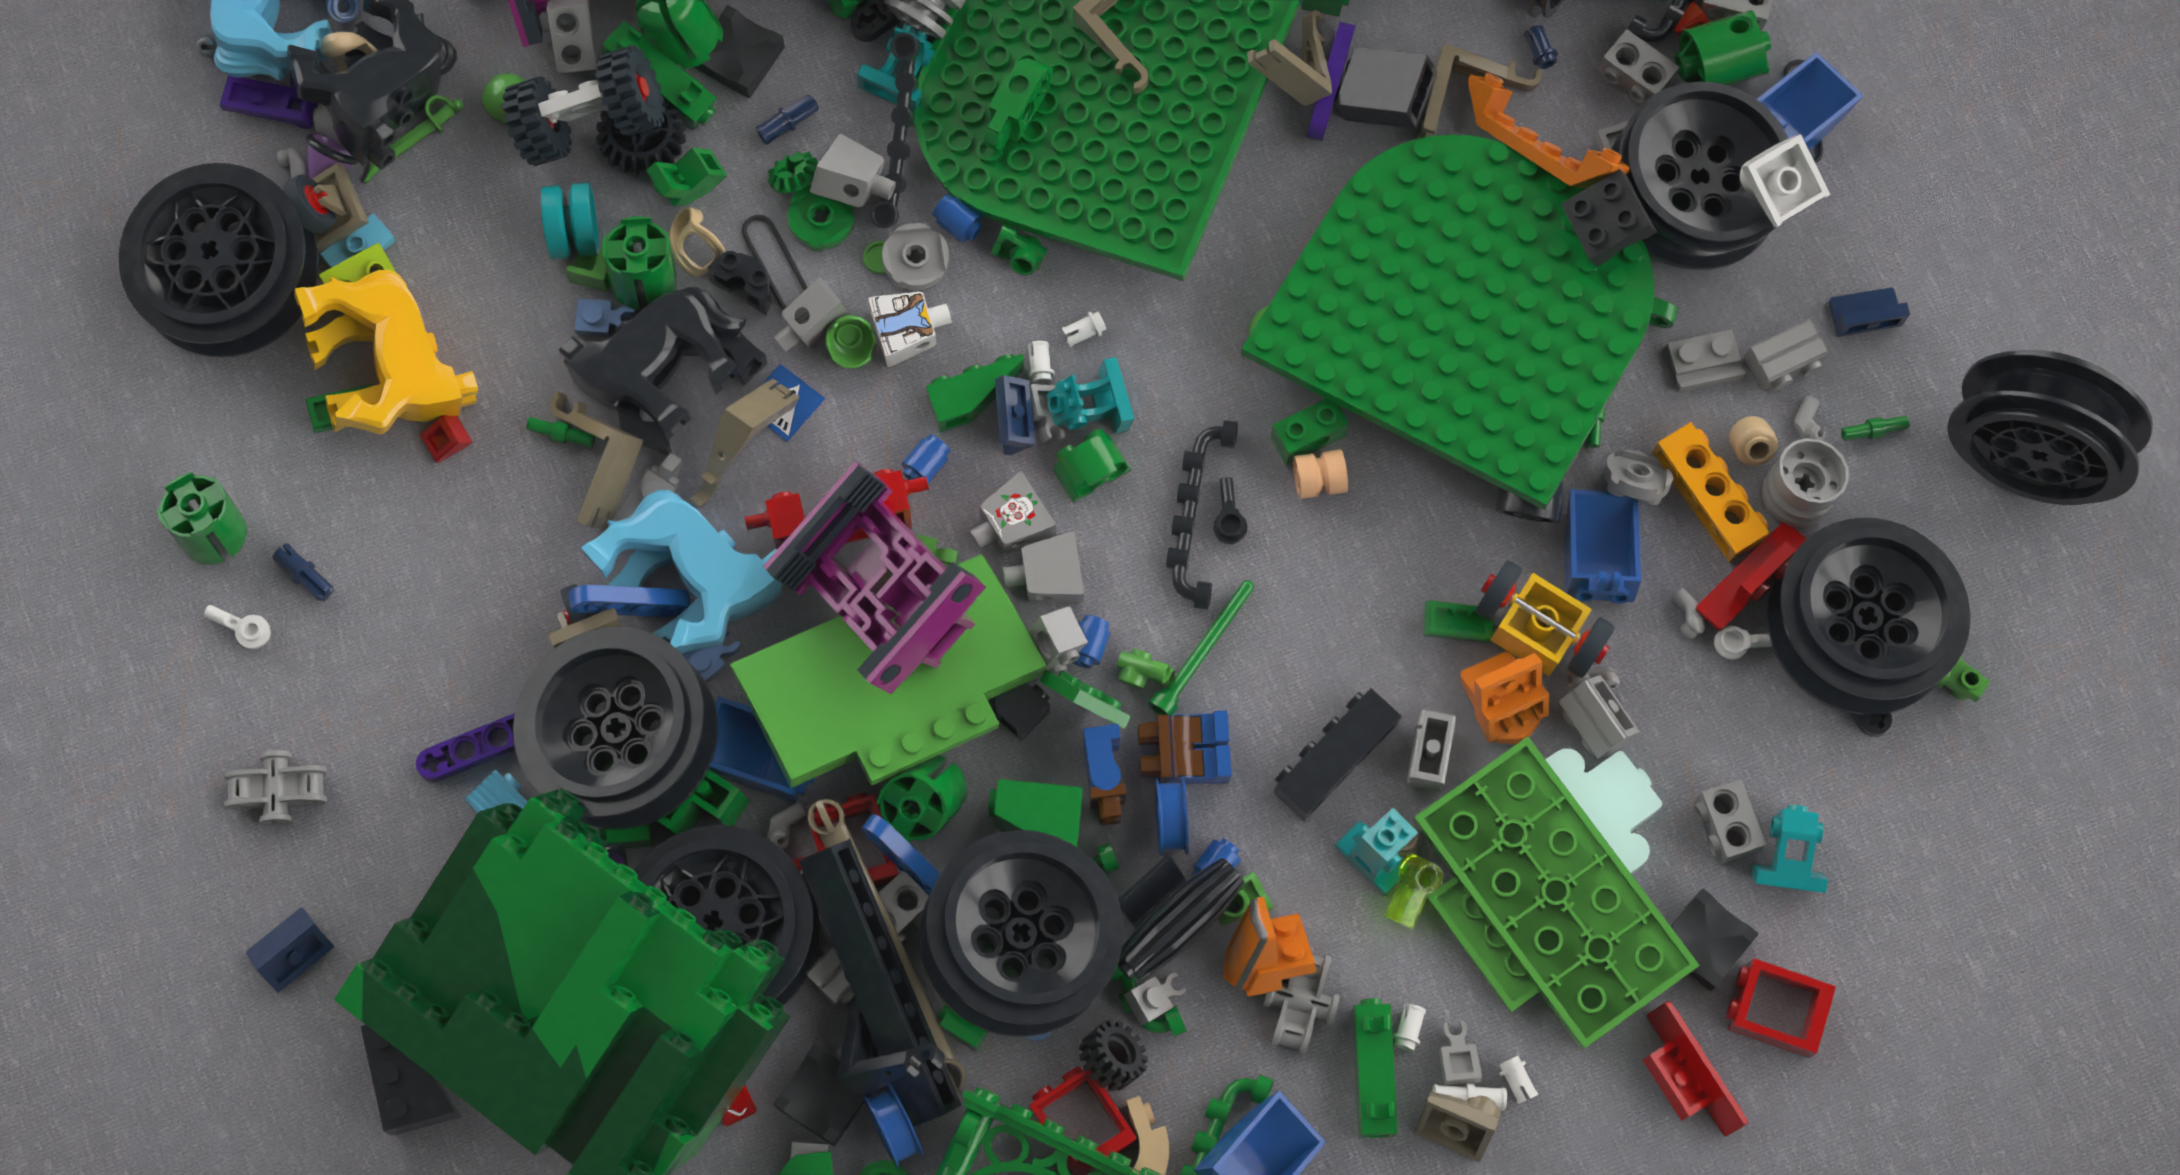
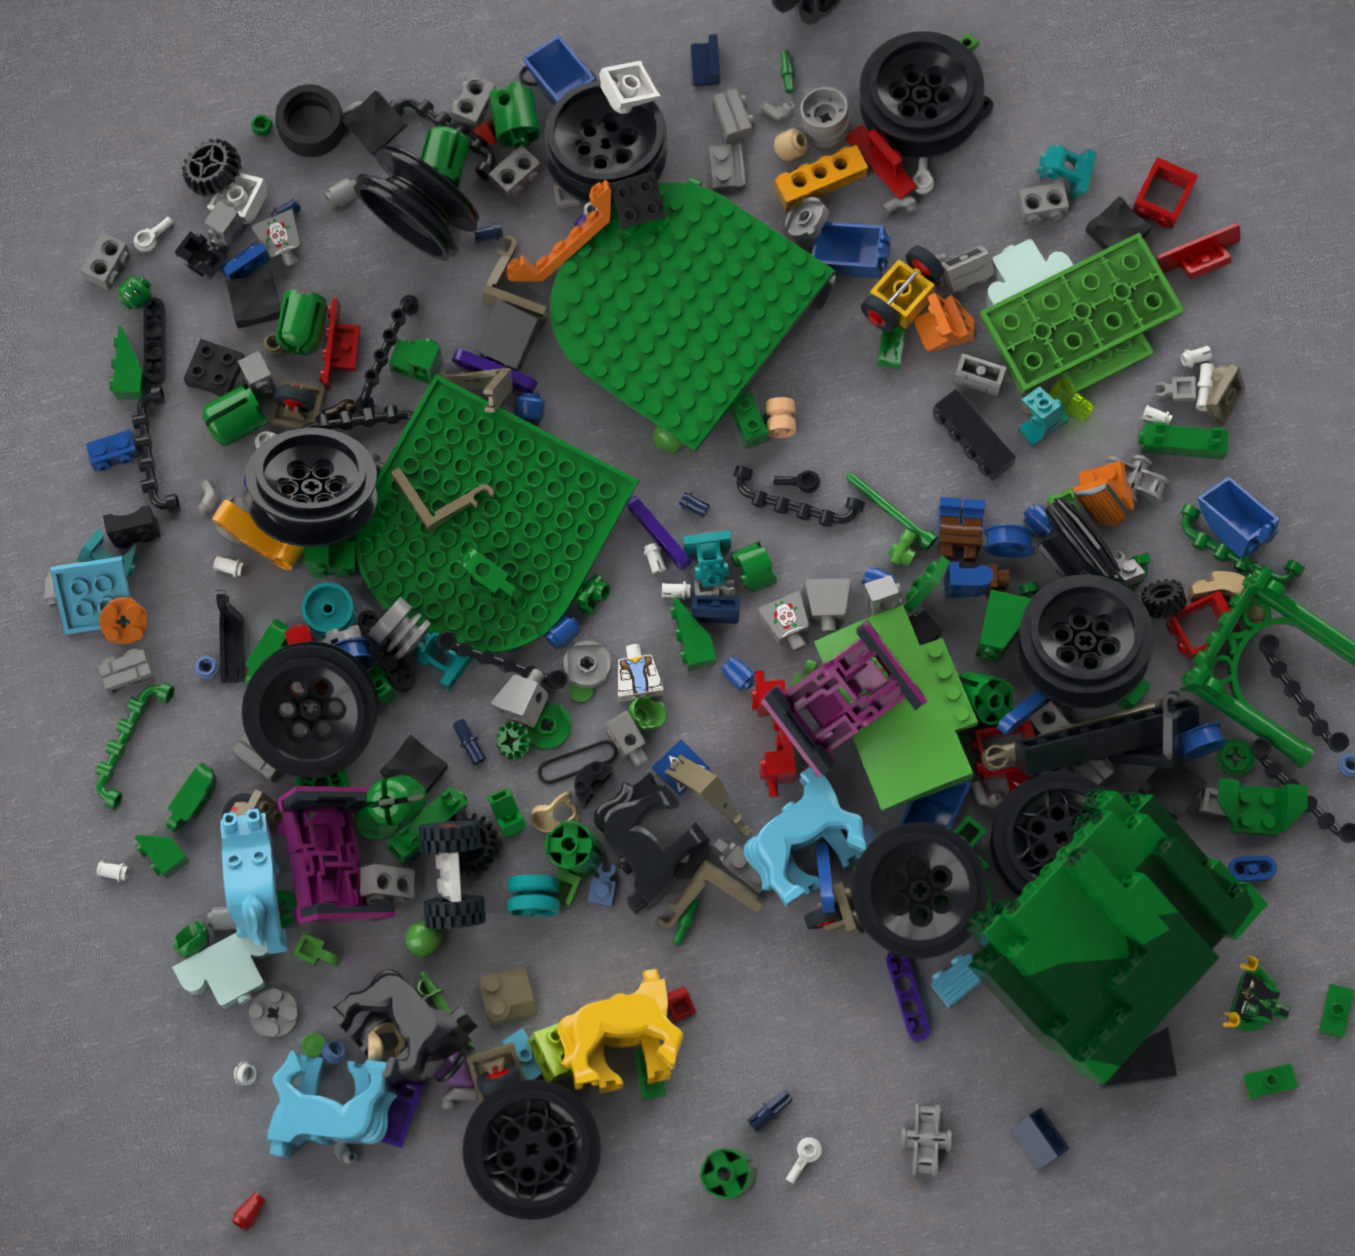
camera: 80 degrees left, 0 degrees up
none -> dark tan slope [478,967,537,1026]
none -> blue head [514,392,545,426]
none -> dark purple beam [627,495,692,571]
none -> dark blue pin [679,492,710,518]

